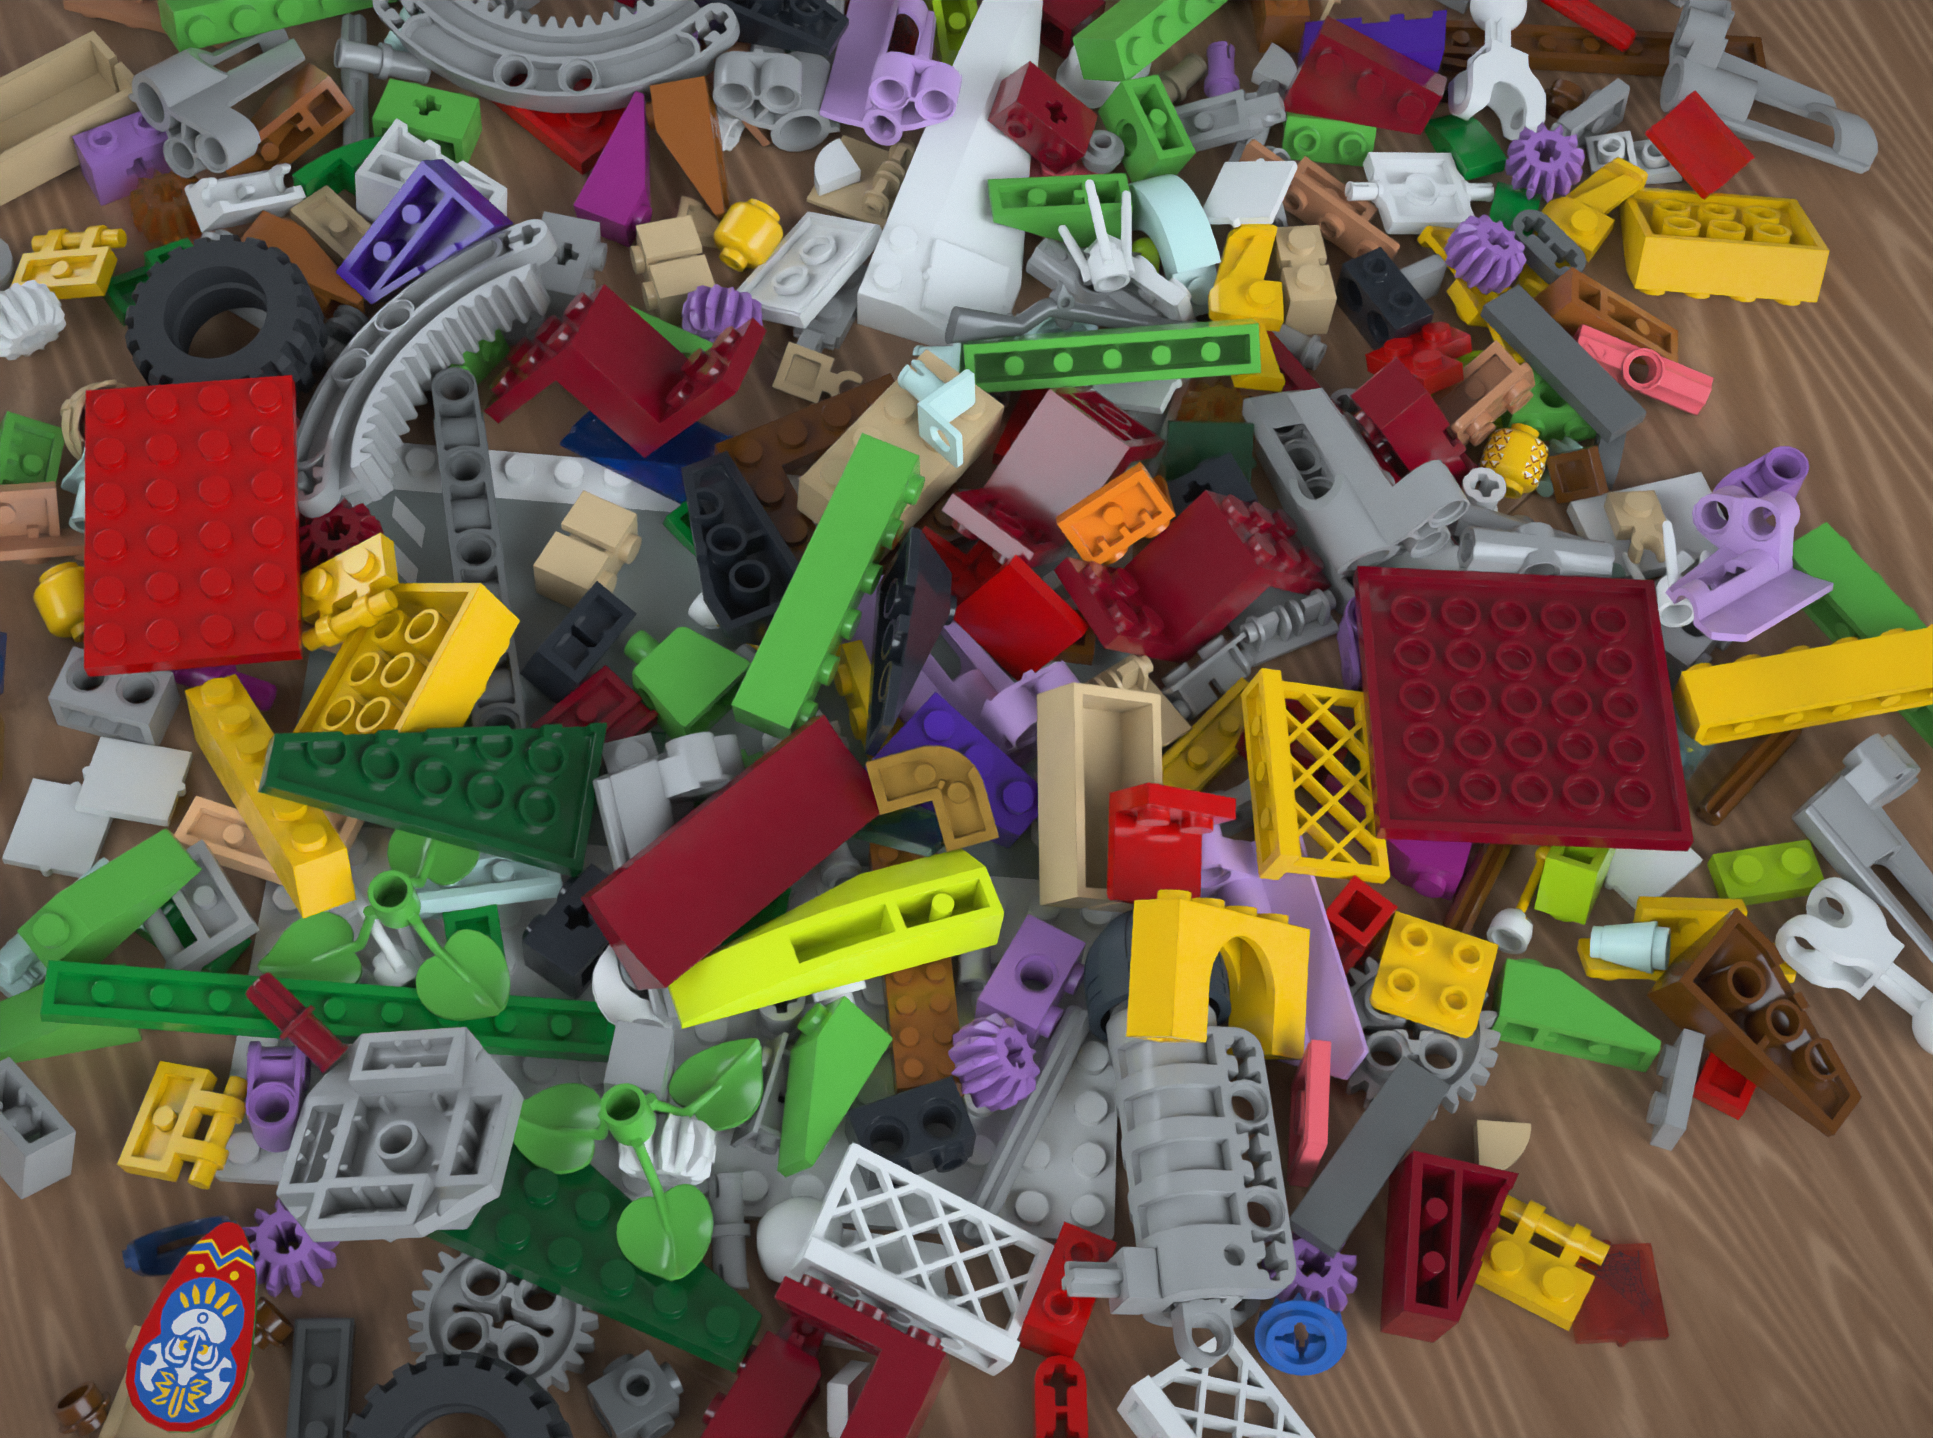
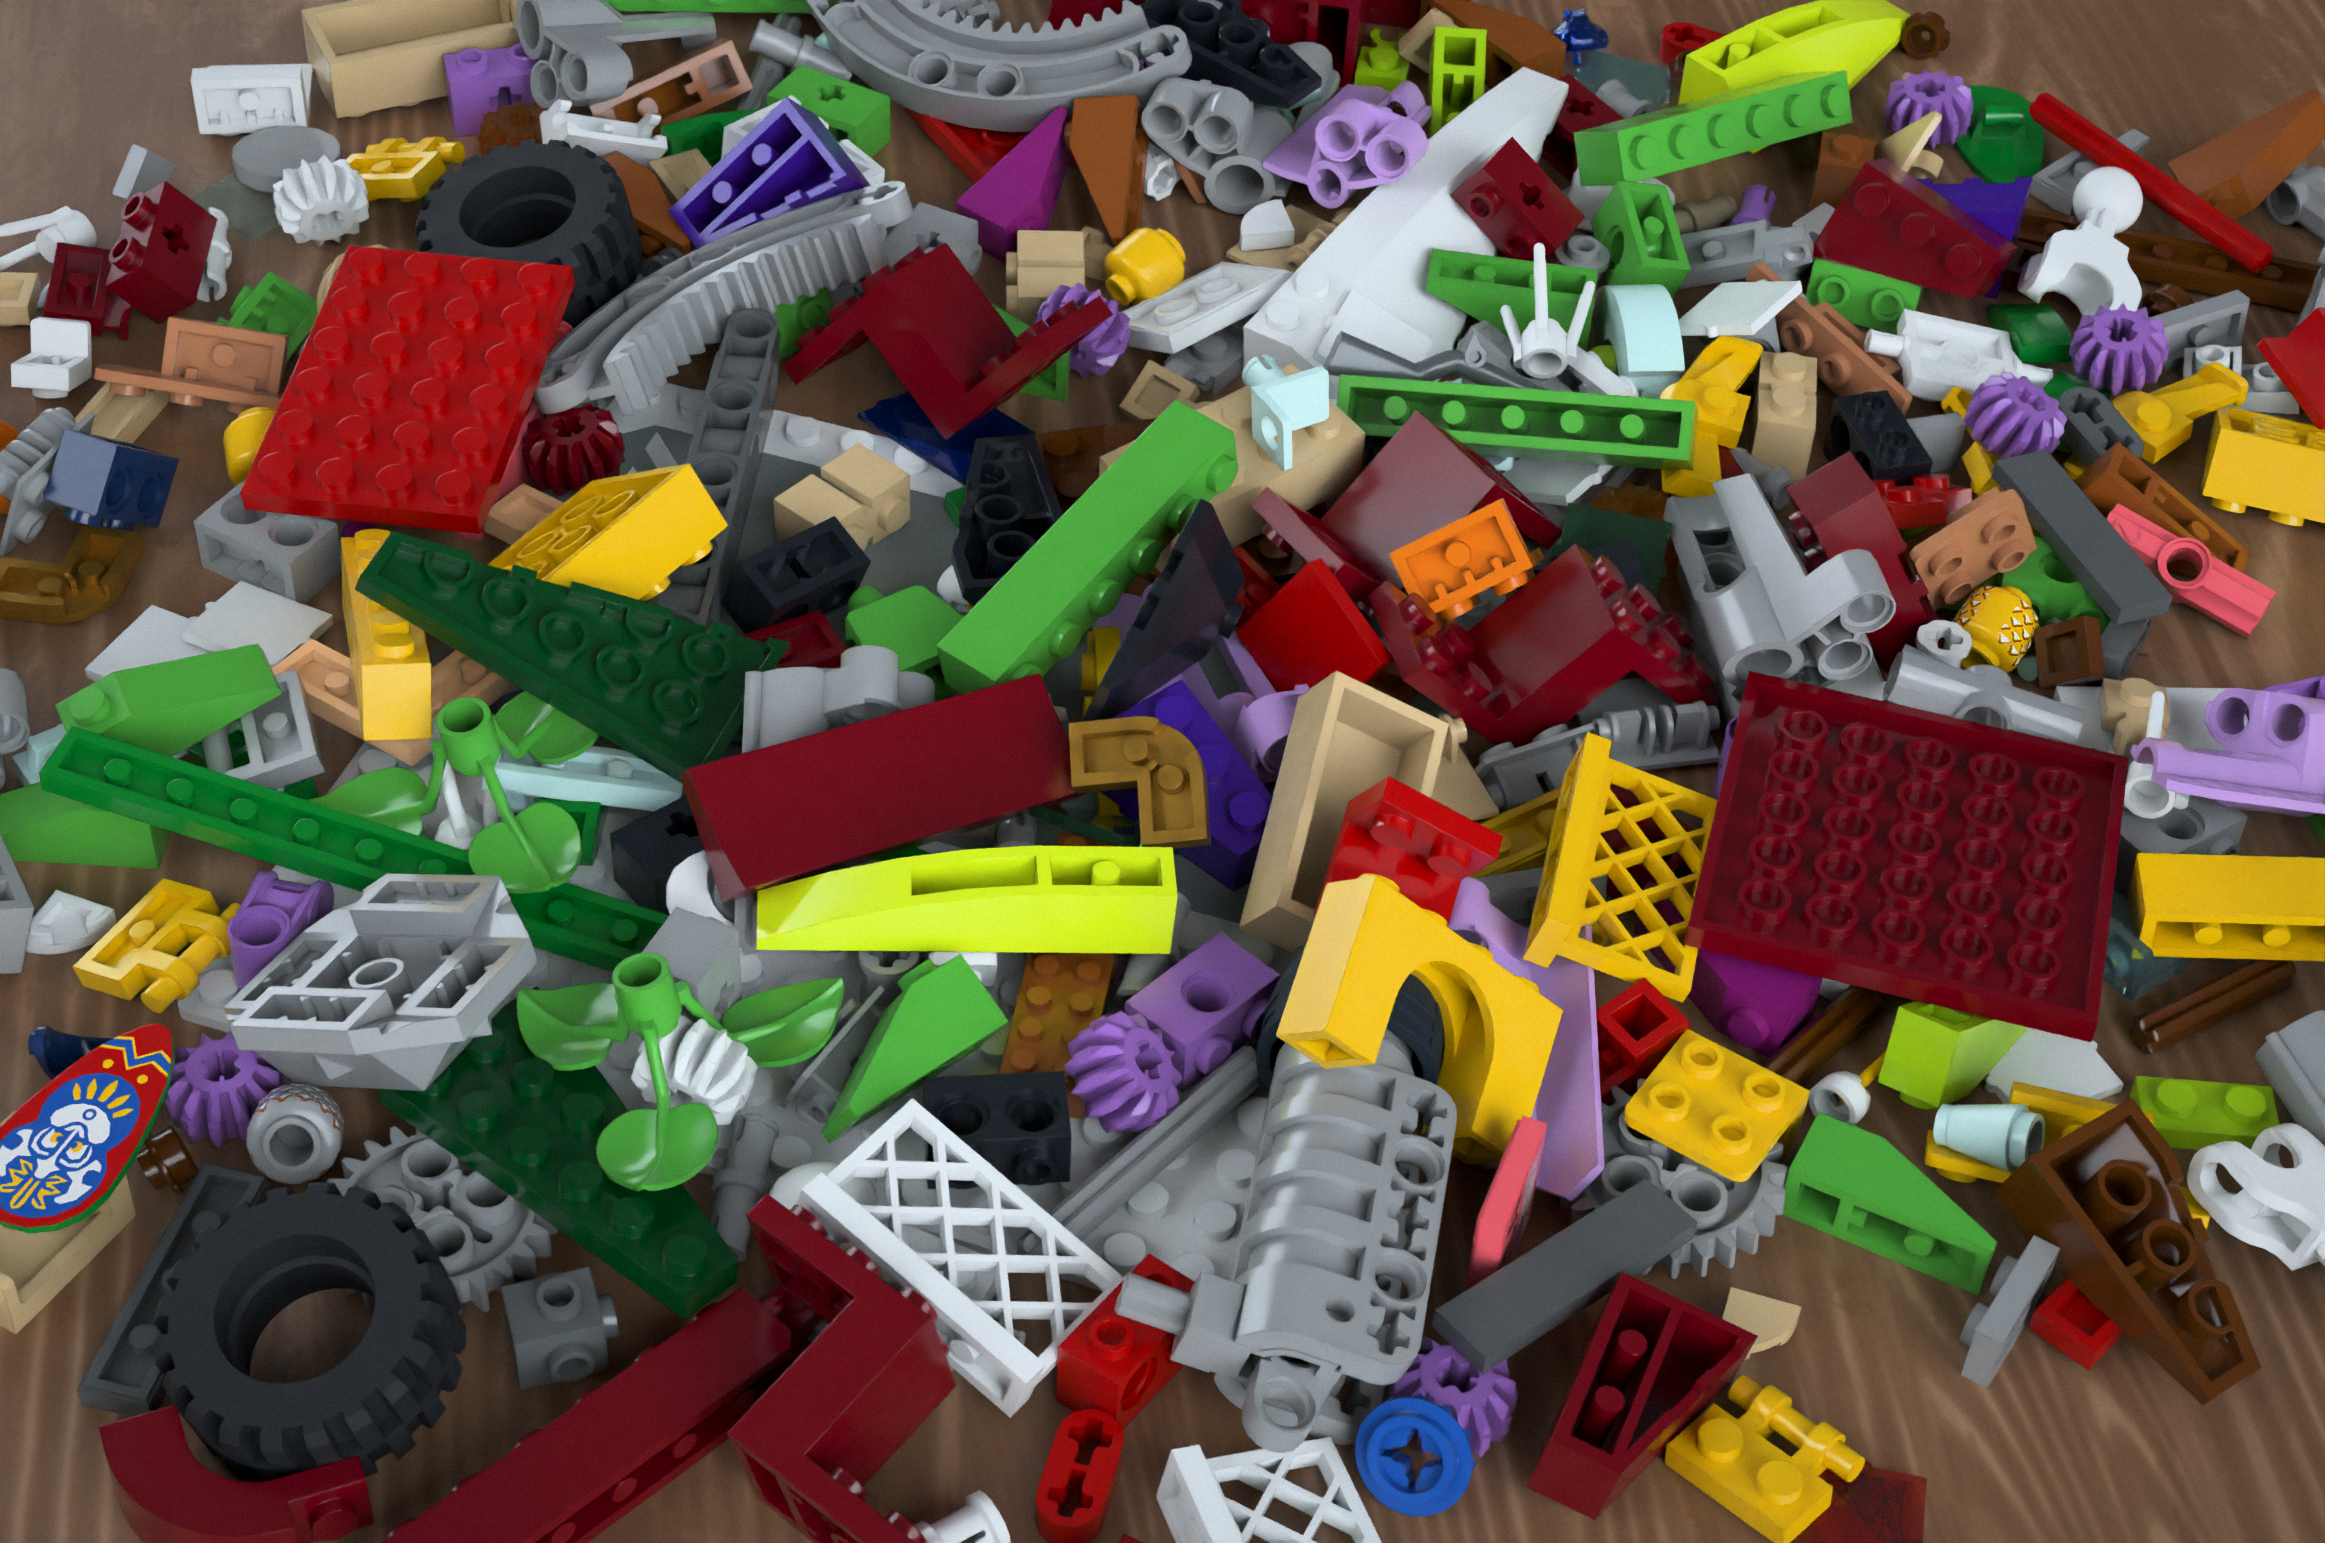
camera: 20 degrees right, 15 degrees down
dark red axle [245,972,349,1073] -> none
yellow plate [300,533,399,651] -> none
none -> white tile [26,890,117,955]
none -> light grey head [246,1083,344,1184]

